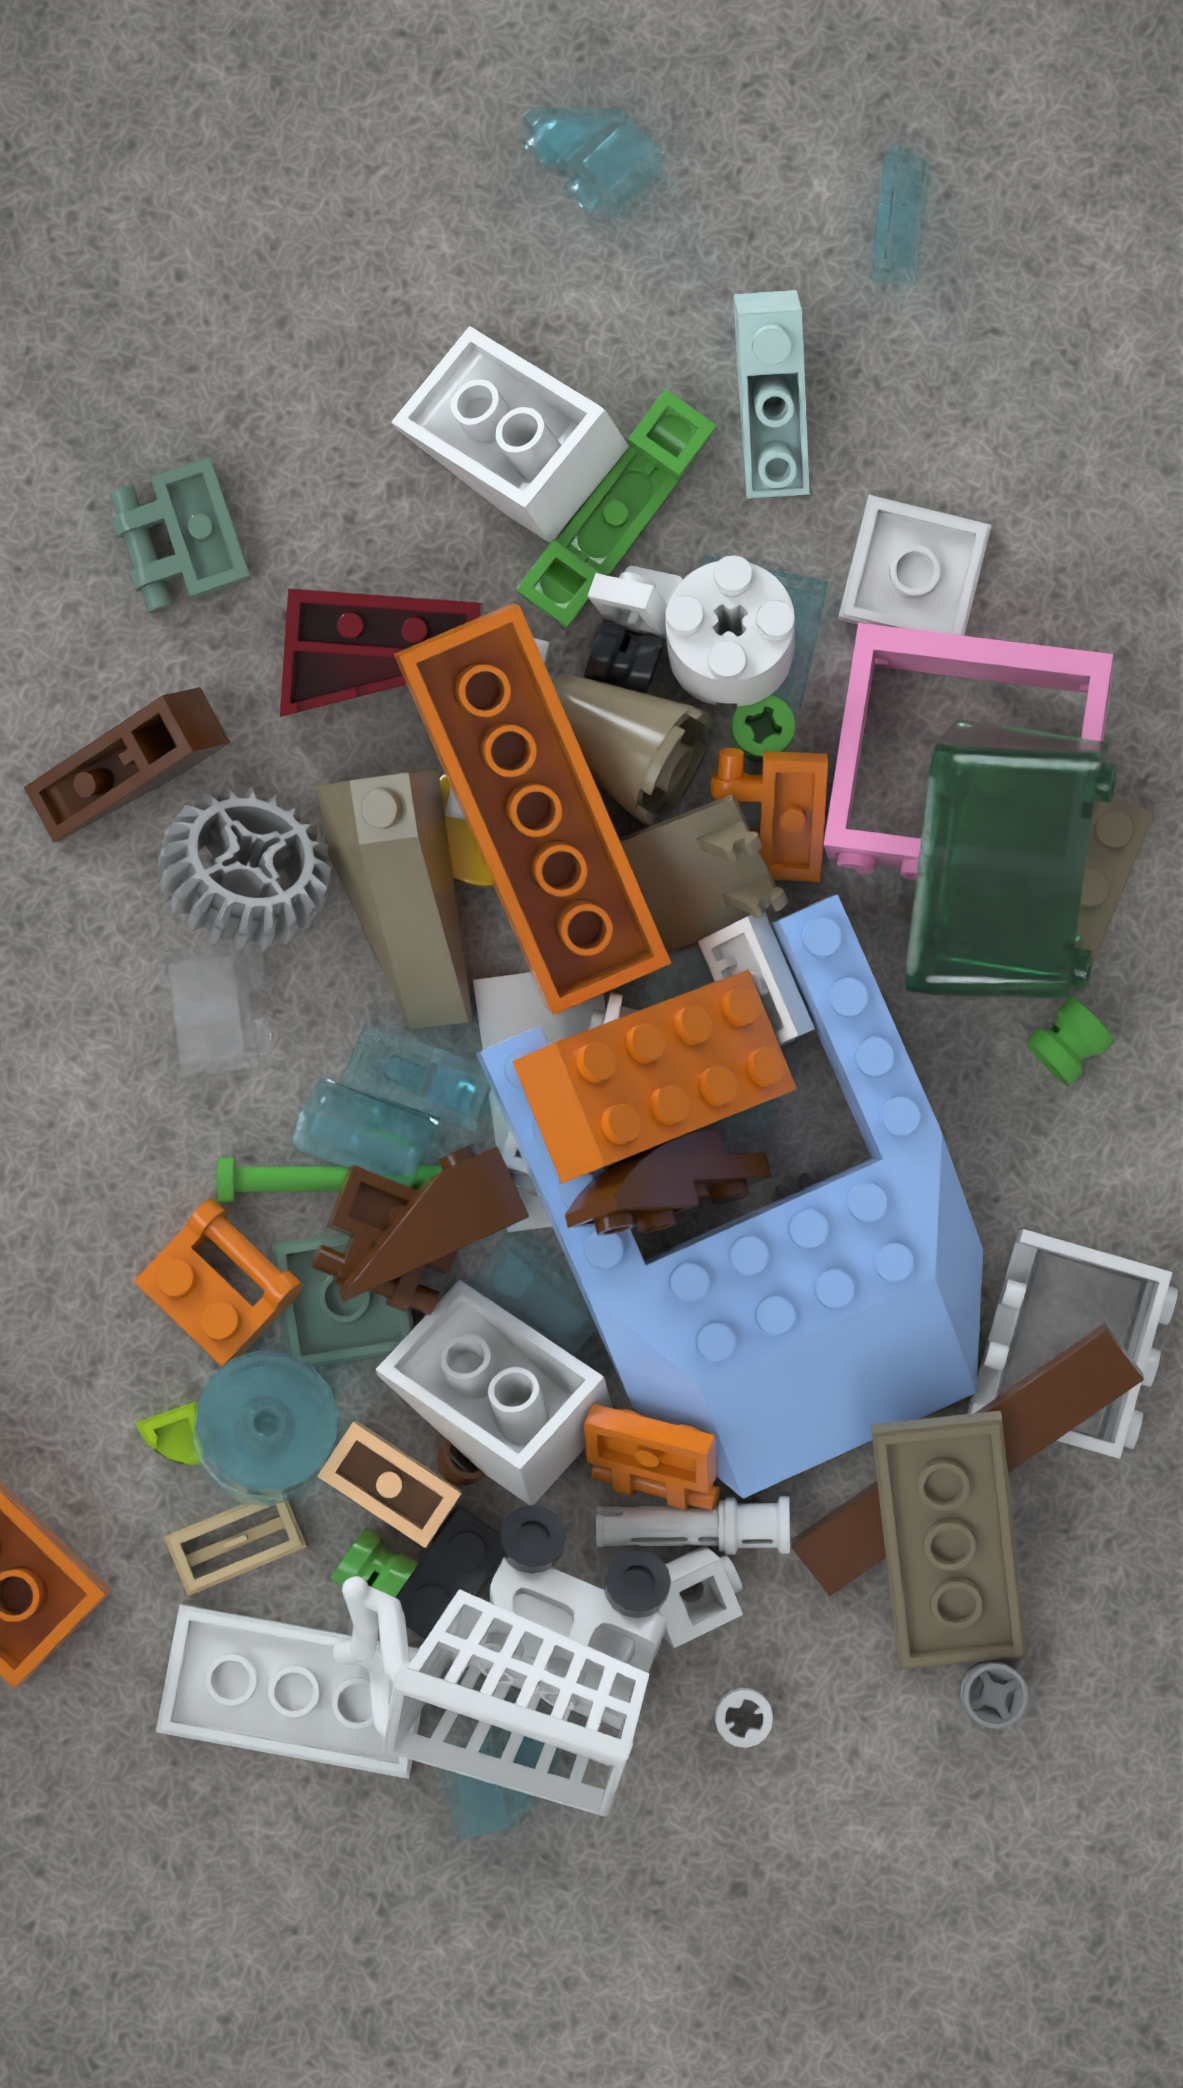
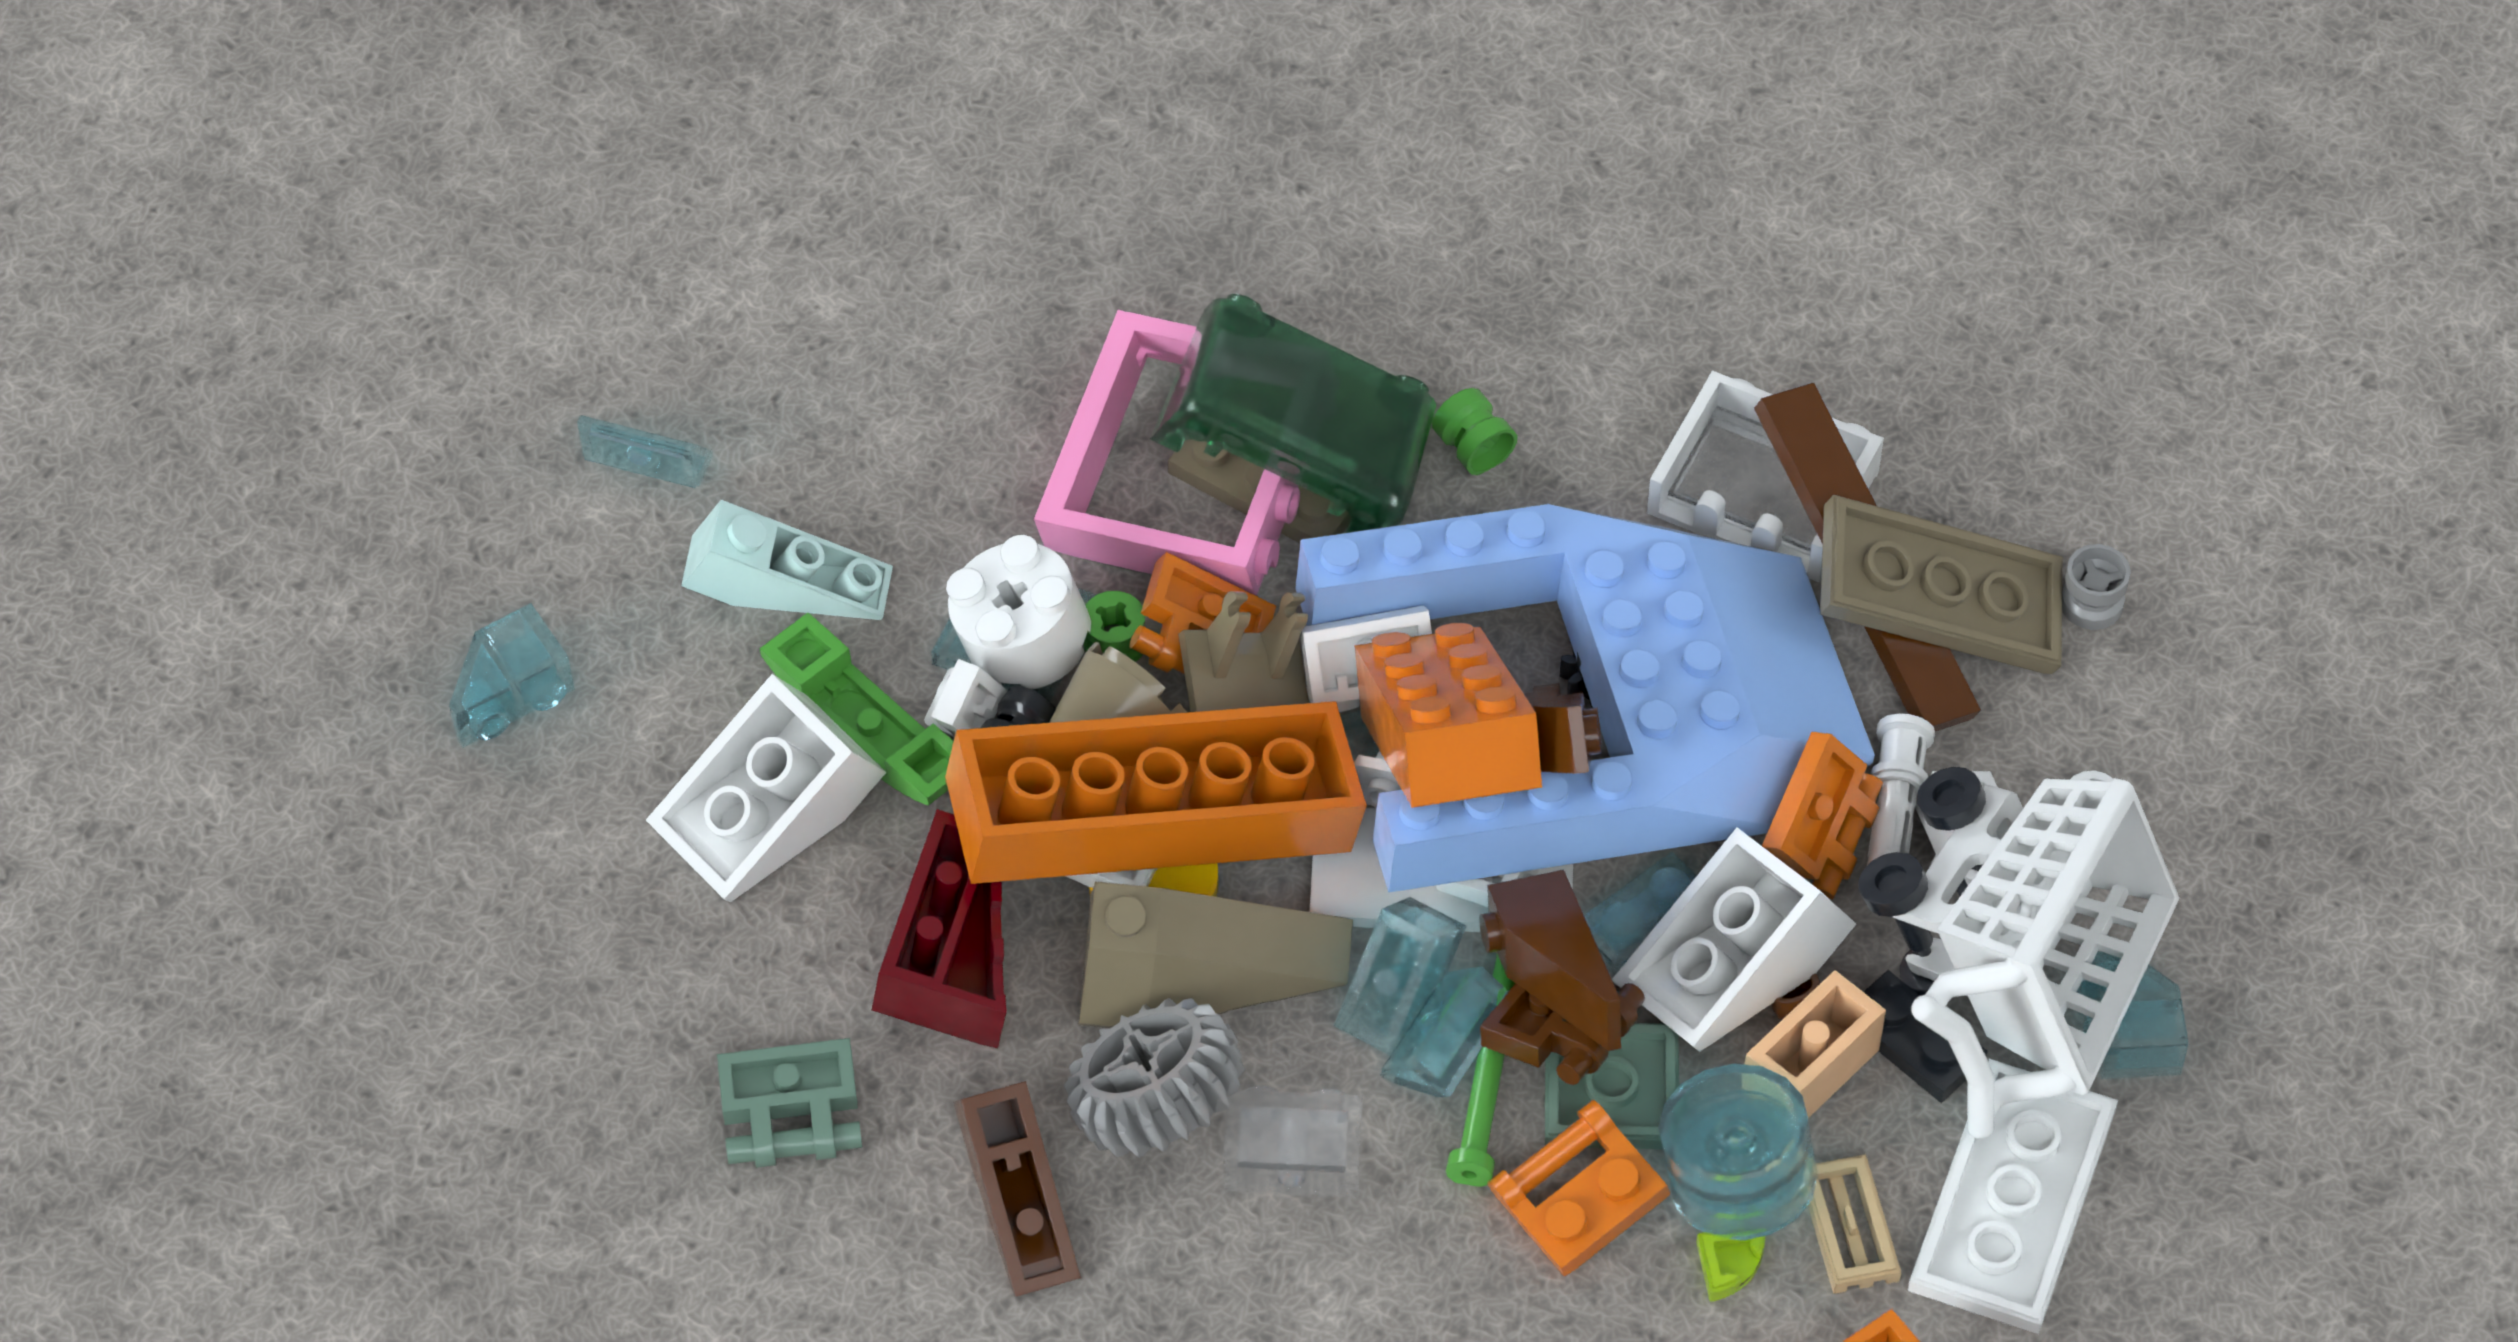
camera: 80 degrees left, 30 degrees down
bright green wheel [330,1527,419,1598] -> none
white tile [838,495,992,636] -> none

